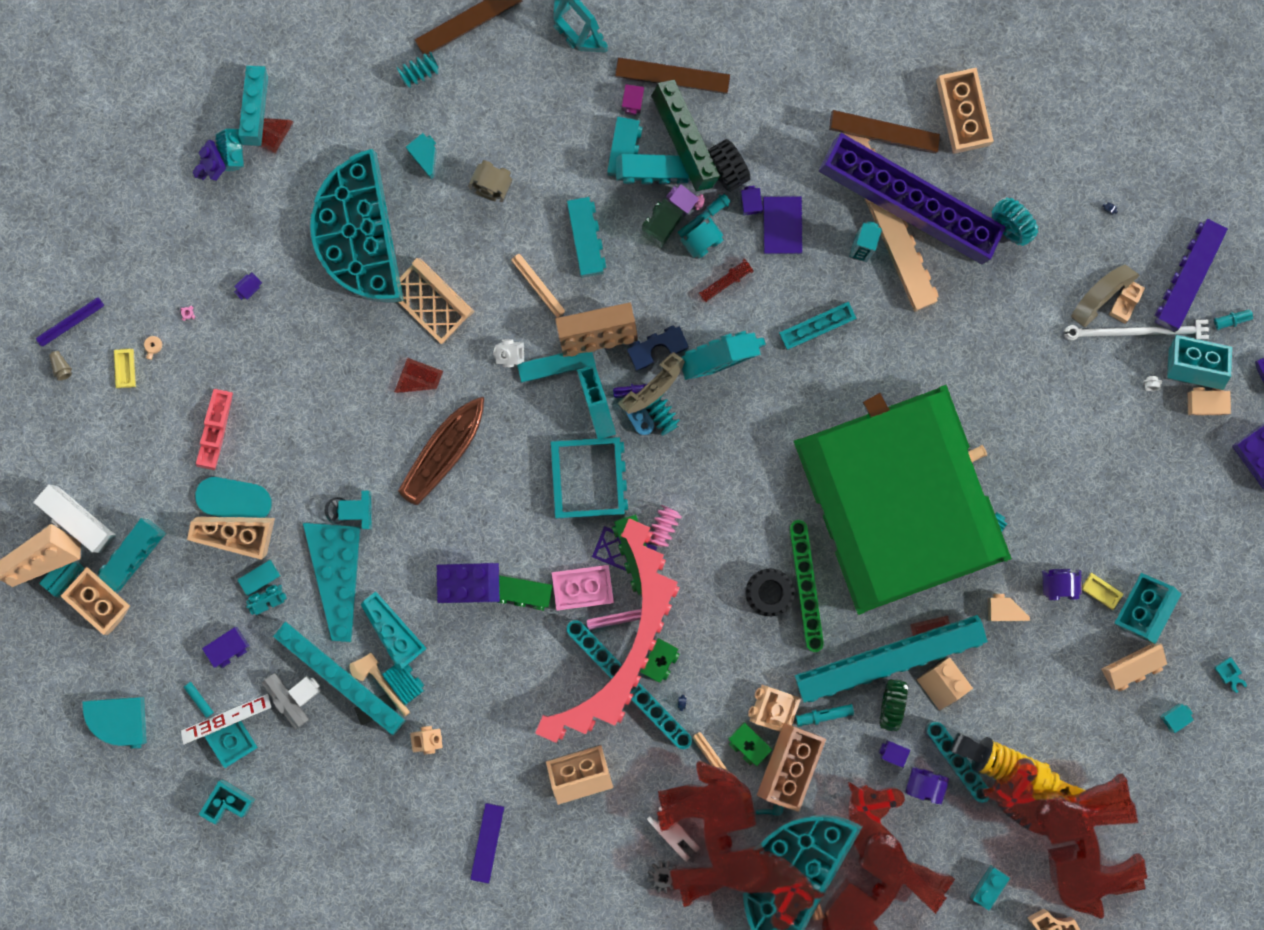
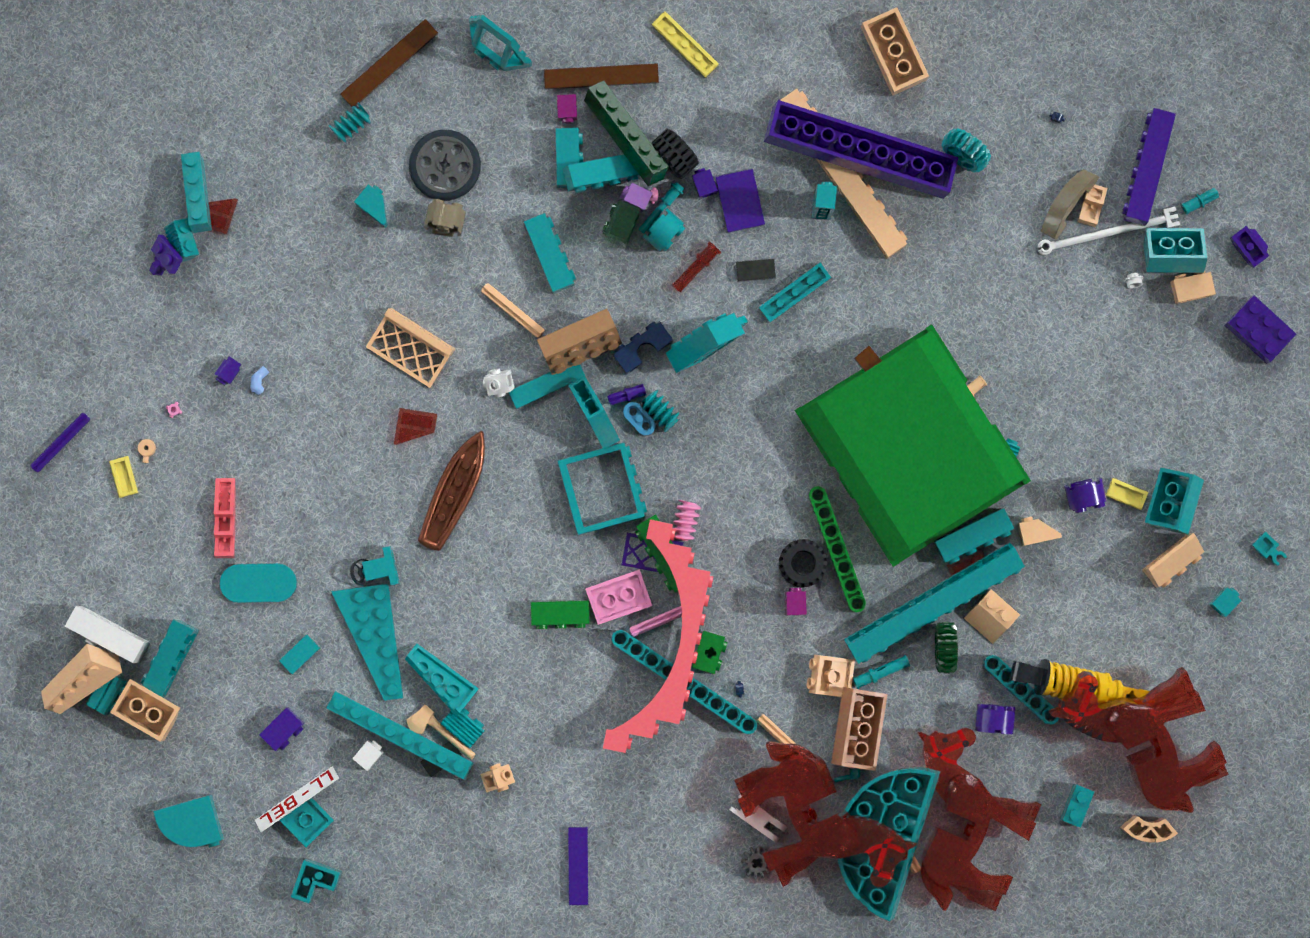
camera: 10 degrees left, 0 degrees up
dark tan cone [49,351,72,381] -> none
teal piece [183,682,214,718] -> none
light nougat wedge [187,517,275,560] -> none
teal hinge [246,585,287,615] -> none
light grey piece [262,673,309,730] -> none
teal brick [310,149,404,303] -> none
dark purple brick [437,563,500,603] -> none
light nougat slope [546,745,613,805] -> none
dark tan slope [618,352,685,414] -> none
green brick [728,722,773,766] -> none
reddish brown tile [829,110,940,154] -> none
dark purple brick [879,740,910,768] -> none
none -> light blue arm [250,366,270,395]
none -> wedge [409,129,481,201]
none -> light yellow tile [652,11,719,78]
none -> pearl dark grey tile [736,259,776,282]
none -> magenta brick [785,588,807,616]
none -> teal brick [934,508,1014,564]

